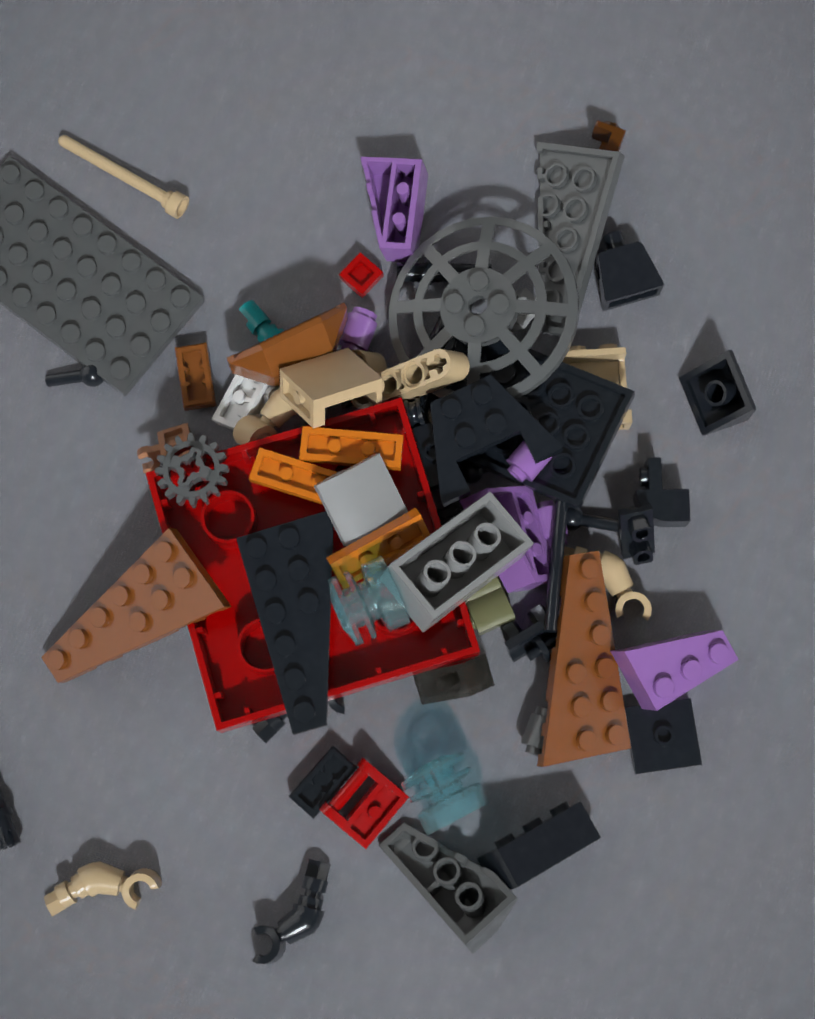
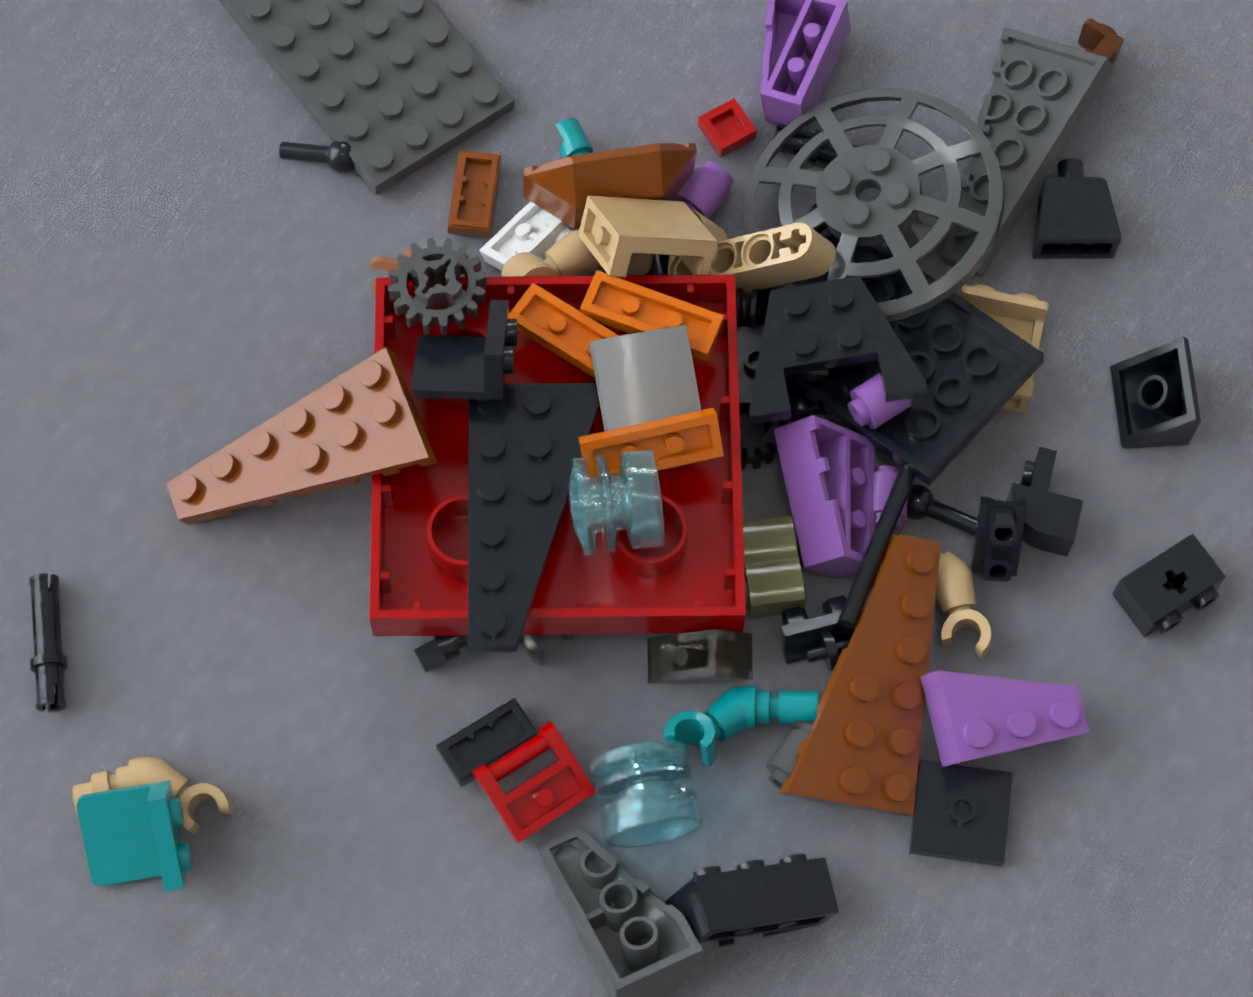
camera: 10 degrees right, 10 degrees down
black piece [252,859,331,964] -> none
light grey brick [380,491,534,632] -> none
none -> teal bracket [76,780,193,892]
none -> black bracket [411,300,518,401]
none -> teal piece [664,685,819,767]
none -> black brick [1112,533,1226,638]

